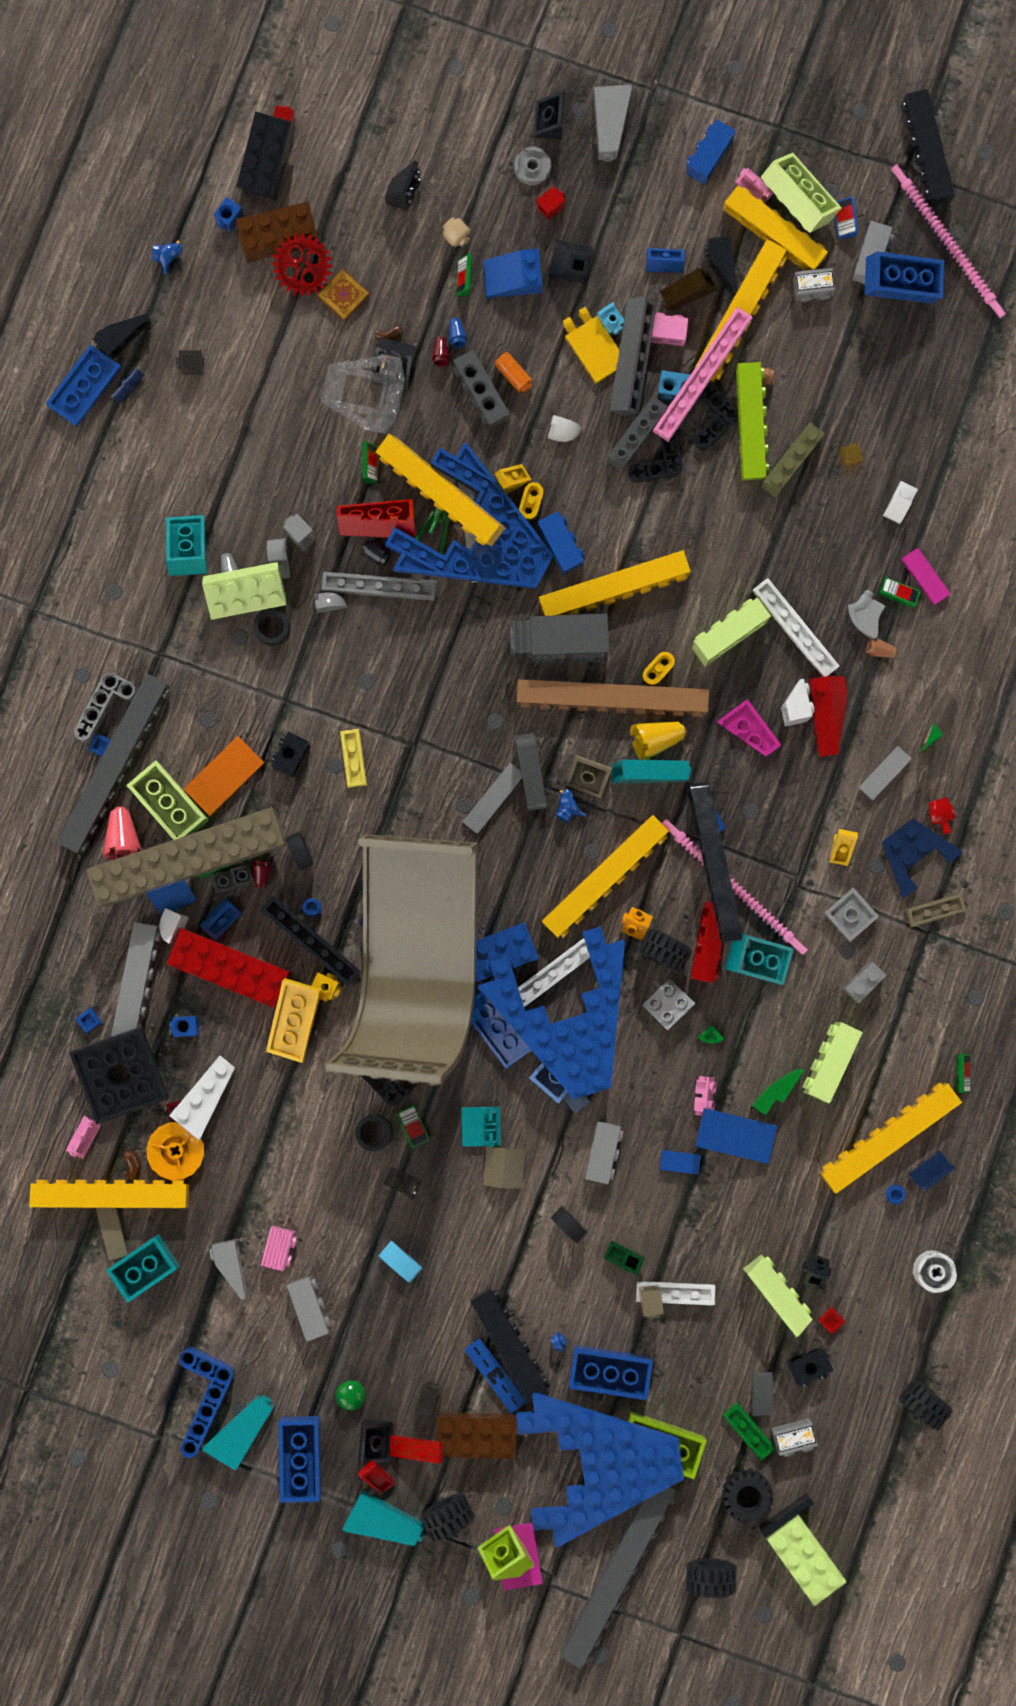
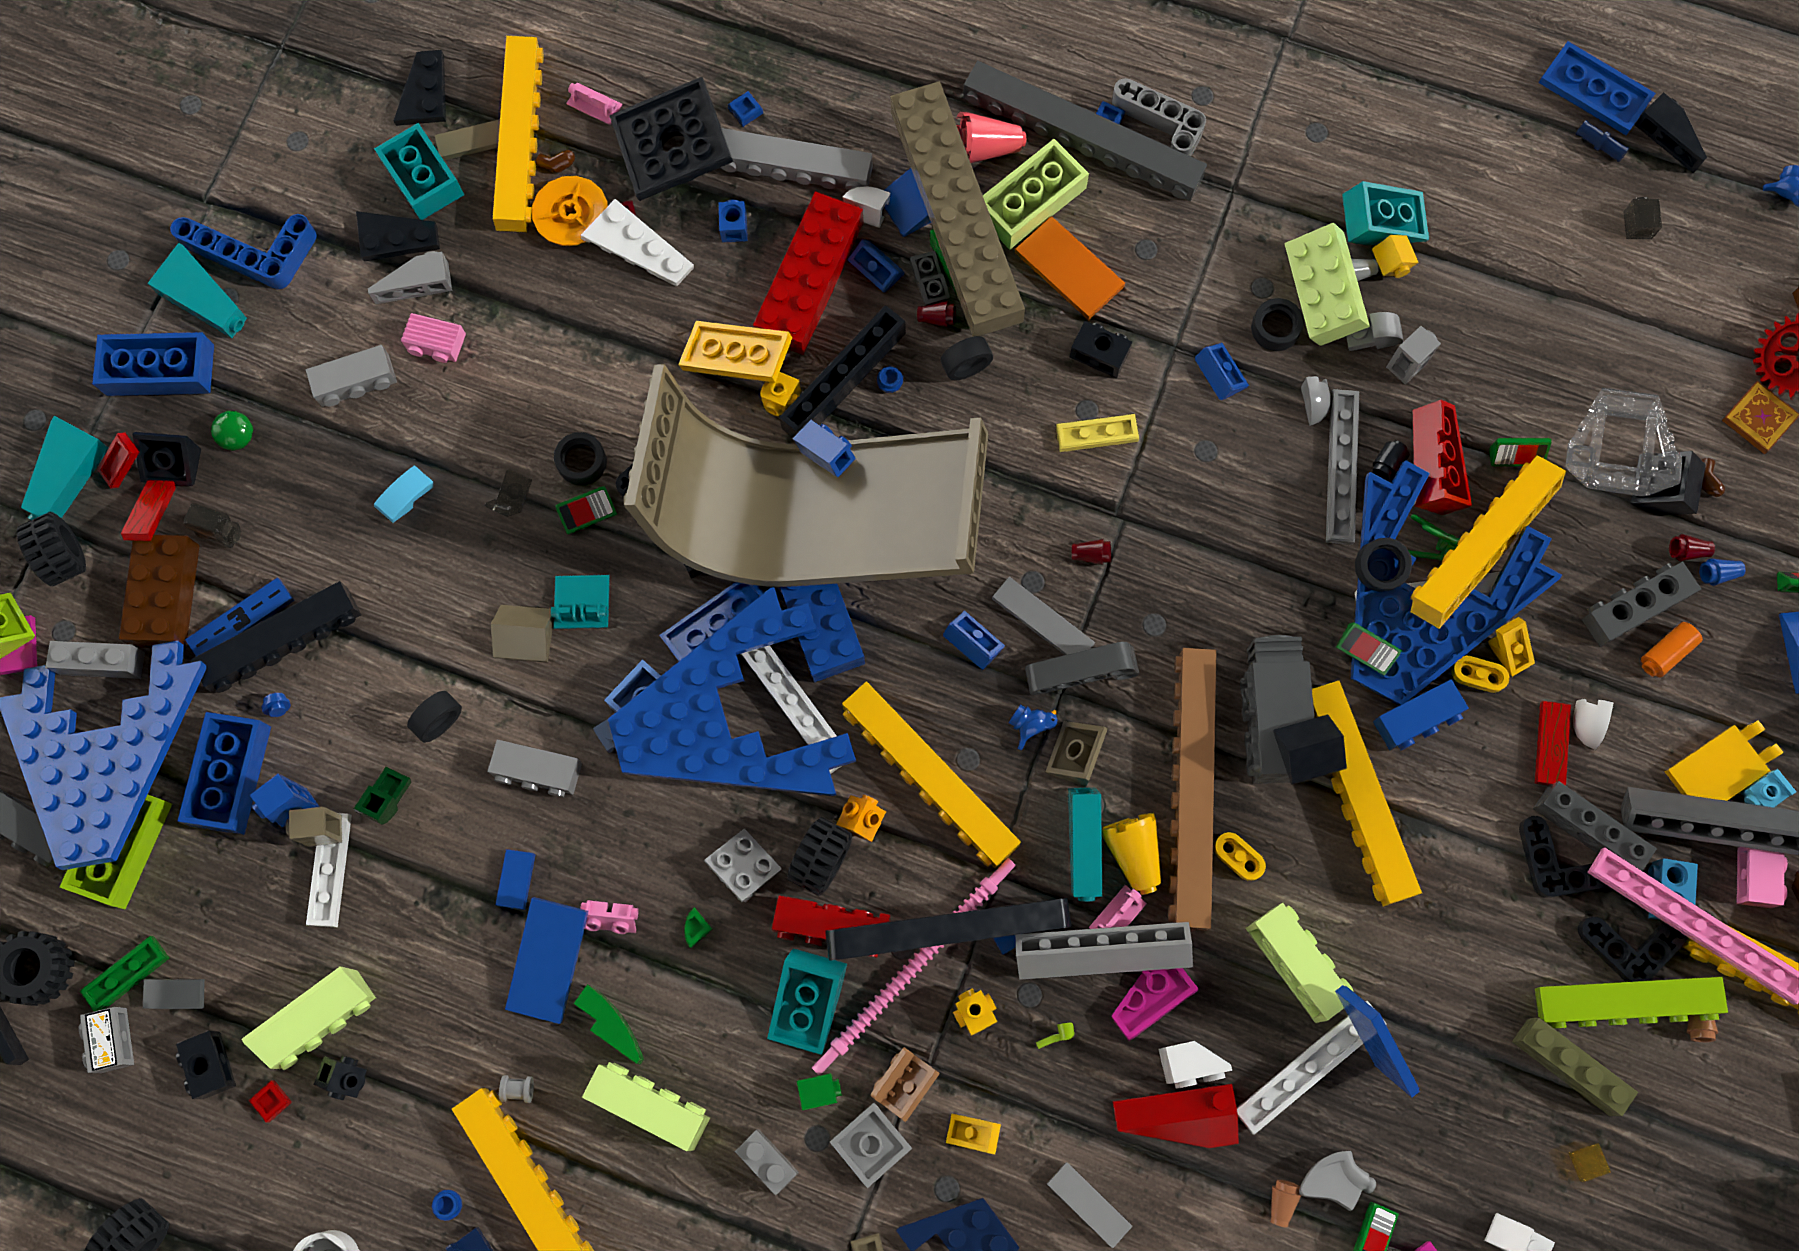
camera: 90 degrees right, 10 degrees down
none -> light grey brick [45,641,145,679]
none -> blue brick [250,774,320,827]
none -> black wing [356,211,440,262]
none -> black wing [393,50,446,126]
none -> light grey bush [499,1075,534,1103]
none -> brick [793,420,856,478]
none -> green brick [797,1073,842,1111]
none -> medium nougat bracket [870,1047,940,1122]
none -> blue slope [943,610,1005,670]
none -> yellow brick [953,988,997,1036]
none -> light grey brick [1015,922,1193,980]
none -> lime hand [1036,1023,1075,1049]
none -> dark red cone [1072,539,1111,565]
none -> bright pink hinge [1089,885,1147,929]
none -> blue slope [1195,343,1249,400]
none -> black slope [1273,714,1347,785]
none -> slope [1335,622,1402,676]
none -> blue tile [1335,985,1420,1098]
none -> black tyre [1355,538,1412,592]
none -> yellow brick [1372,235,1419,278]
none -> red tile [1535,701,1571,786]

